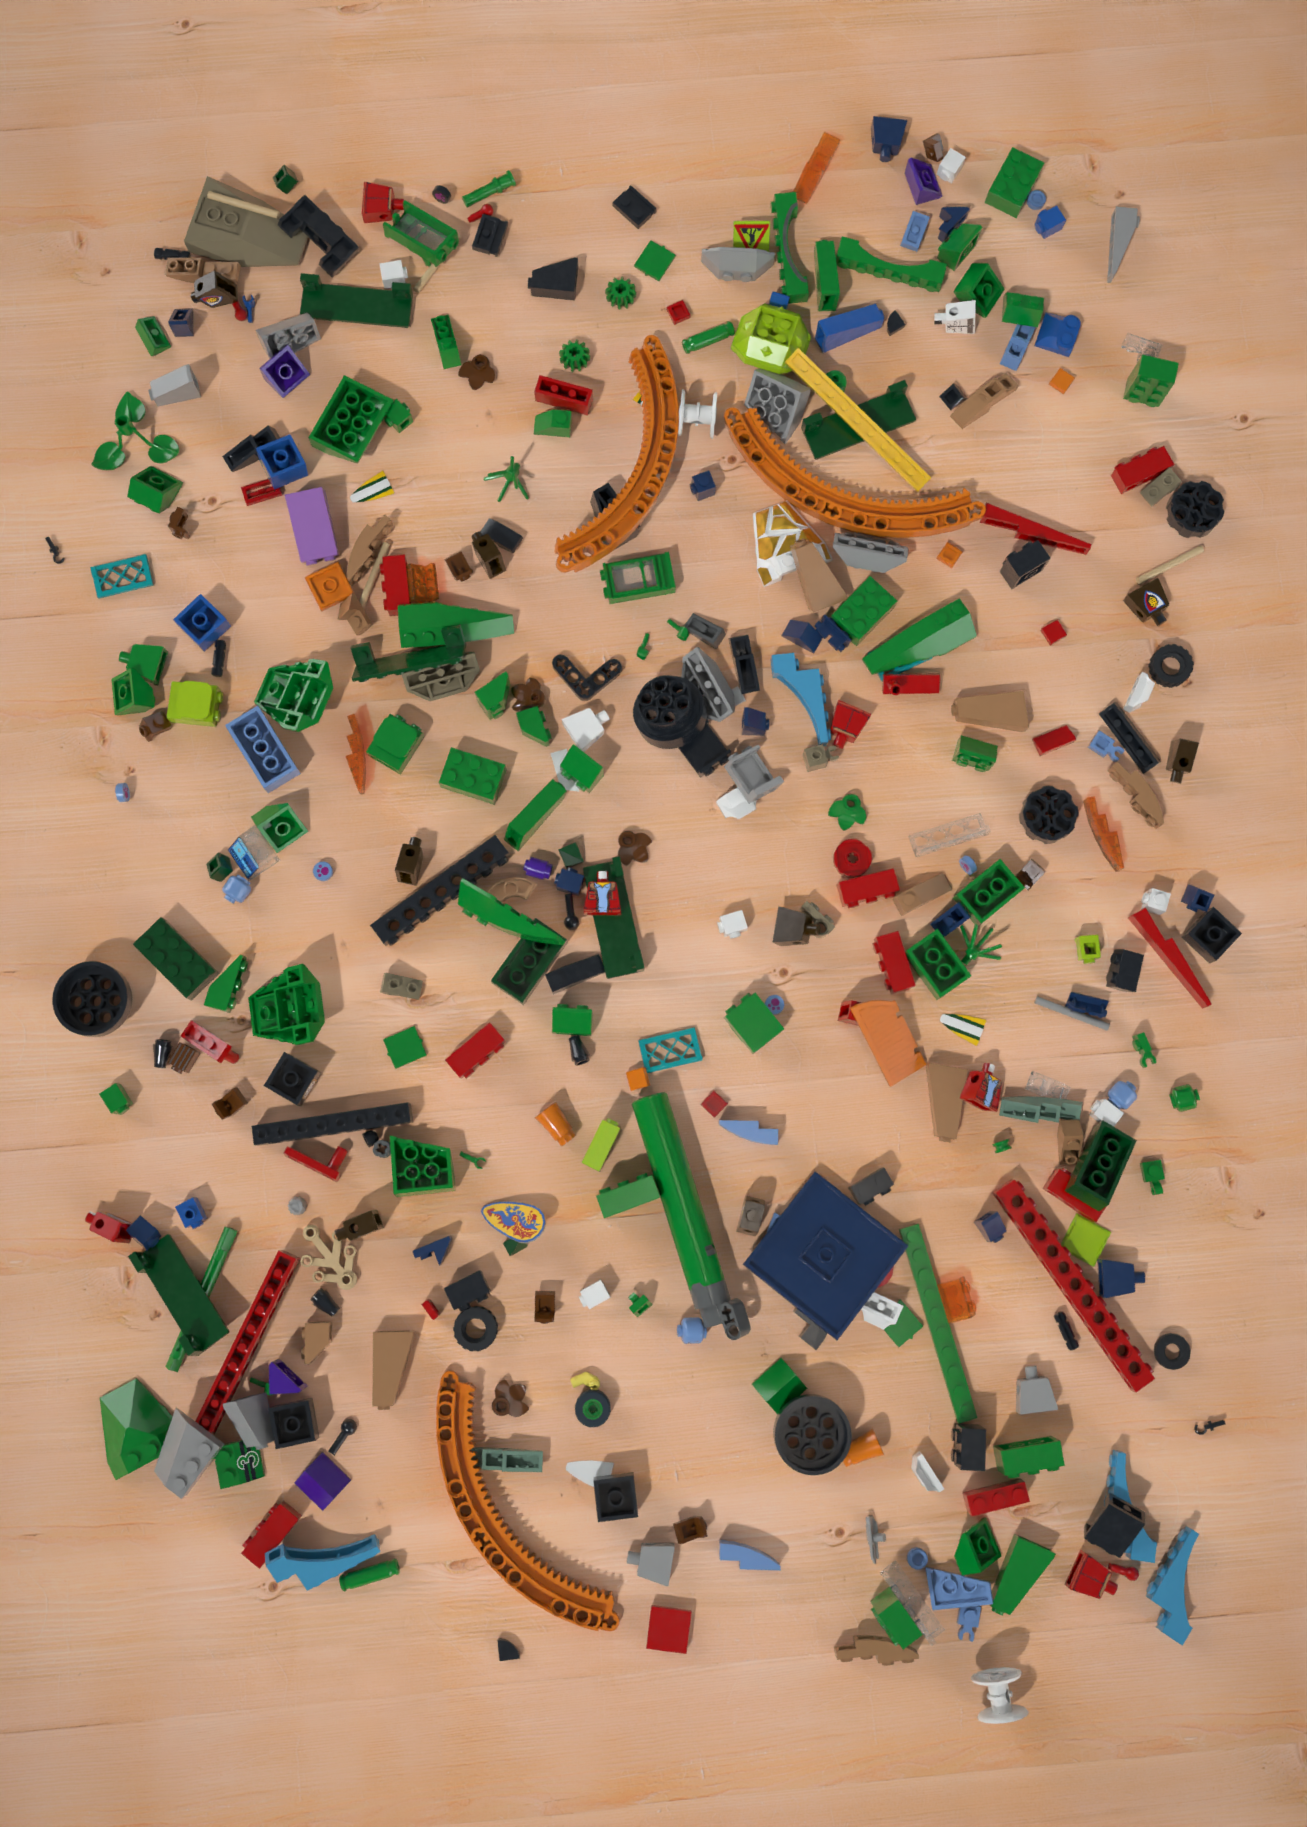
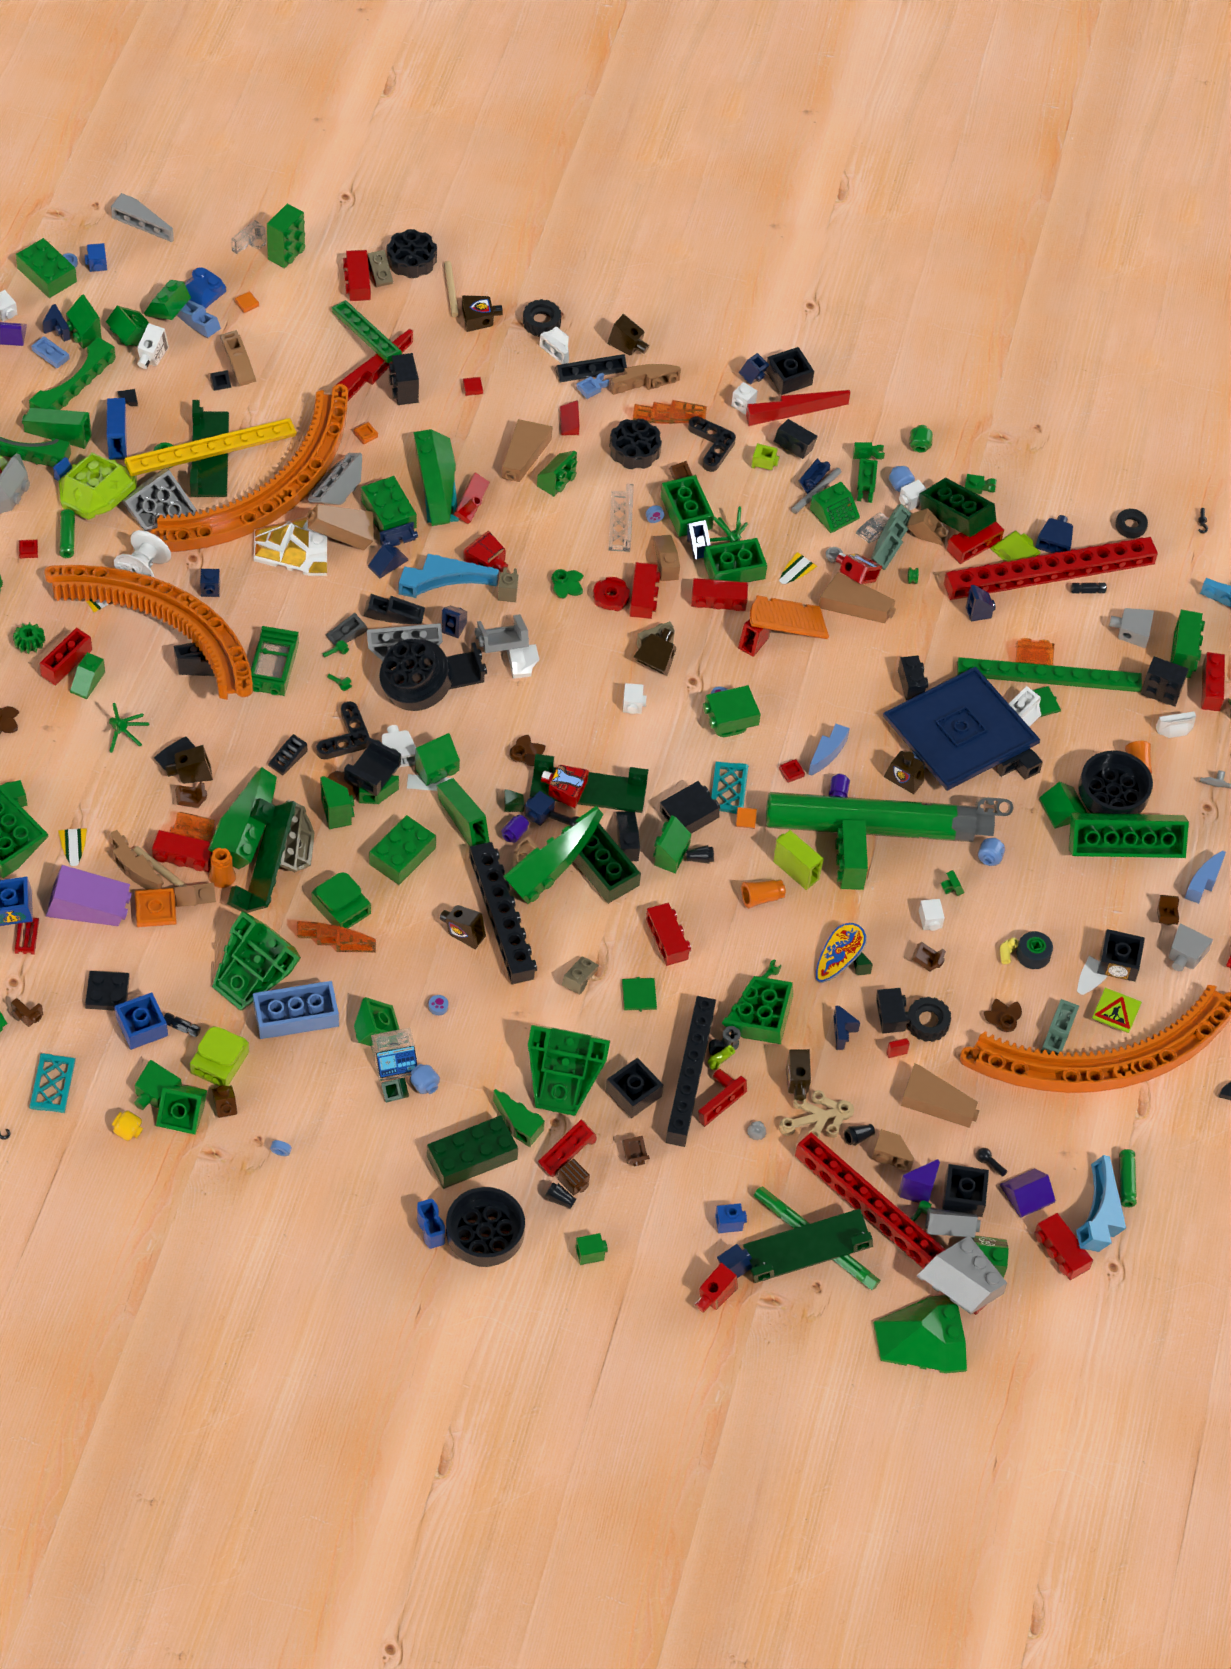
camera: 70 degrees left, 25 degrees down
none -> black plate [85,971,130,1010]
none -> yellow head [112,1110,143,1141]
none -> orange plant [209,848,236,888]
none -> black slope [268,734,308,775]
none -> green tile [331,300,402,363]
none -> black panel [344,737,401,796]
none -> blue brick [417,1198,445,1249]
none -> black brick [660,781,720,834]
none -> black beam [688,416,736,472]
none -> lime arm [708,1045,735,1070]
none -> green slope [810,482,860,533]
none -> light grey piece [826,547,843,563]
none -> dark purple brick [829,774,850,797]
none -> green hinge [857,458,878,503]
none -> green brick [1069,813,1189,858]
none -> lime piece [1092,987,1142,1033]

